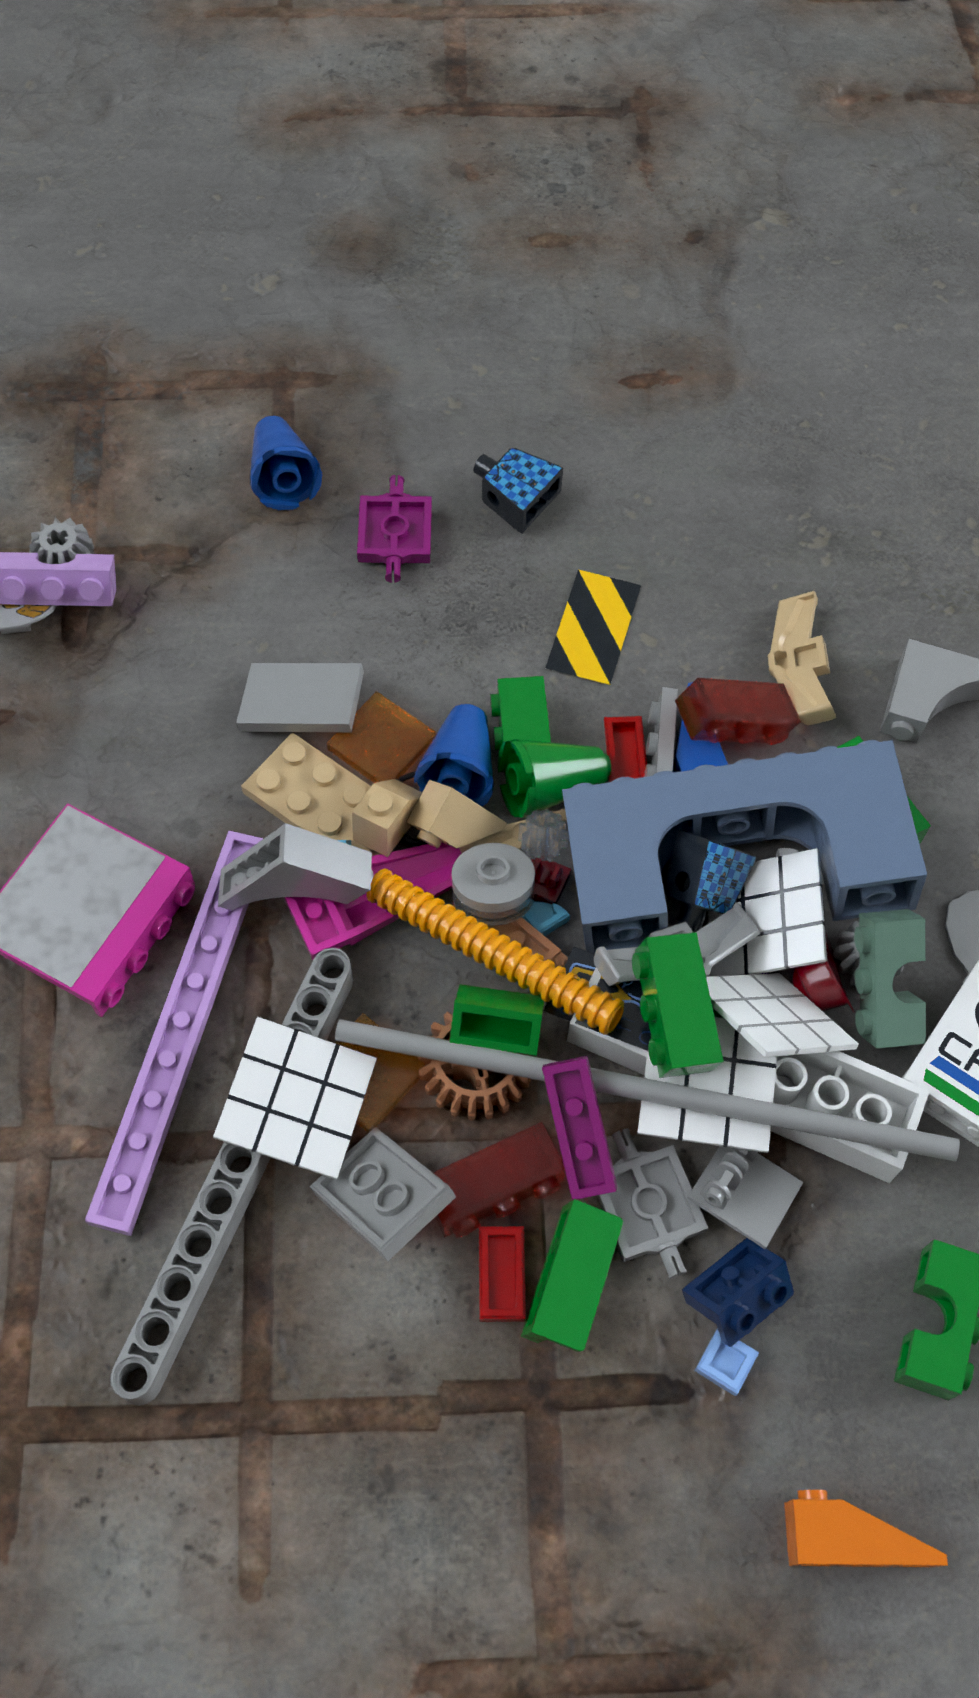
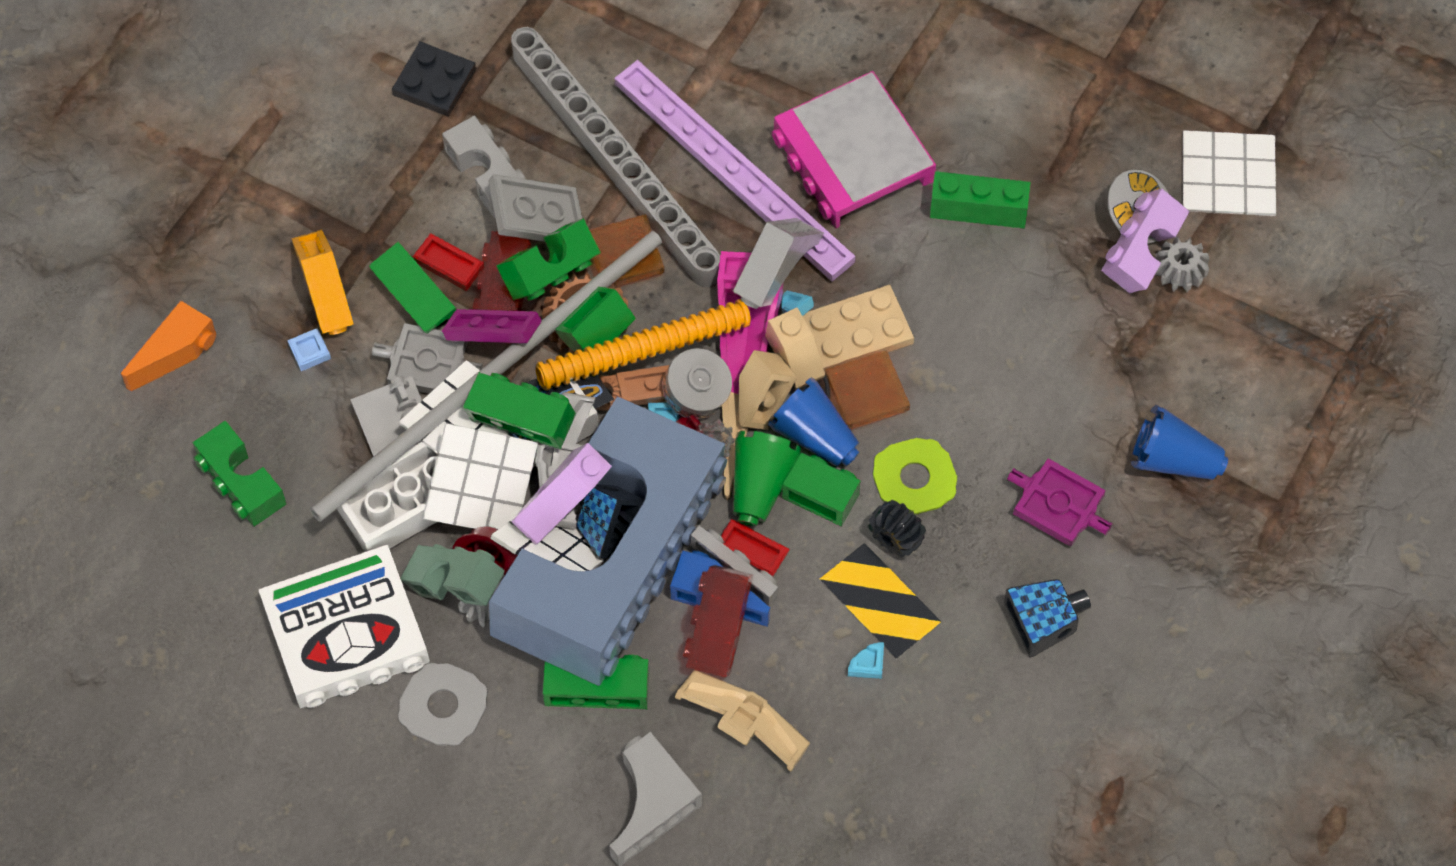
camera: 125 degrees right, 0 degrees up
white piece [213,1017,377,1180] -> none
light grey tile [236,663,364,733] -> none
dark blue bracket [682,1238,794,1347] -> none
none -> light orange arch [292,230,354,335]
none -> black plate [392,41,476,117]
none -> light grey arch [442,116,526,218]
none -> green arch [496,218,601,301]
none -> lavender slope [511,443,612,545]
none -> medium azure tile [848,643,884,679]
none -> black gear [868,500,926,557]
none -> lime piece [873,438,957,515]
none -> green brick [930,171,1031,229]

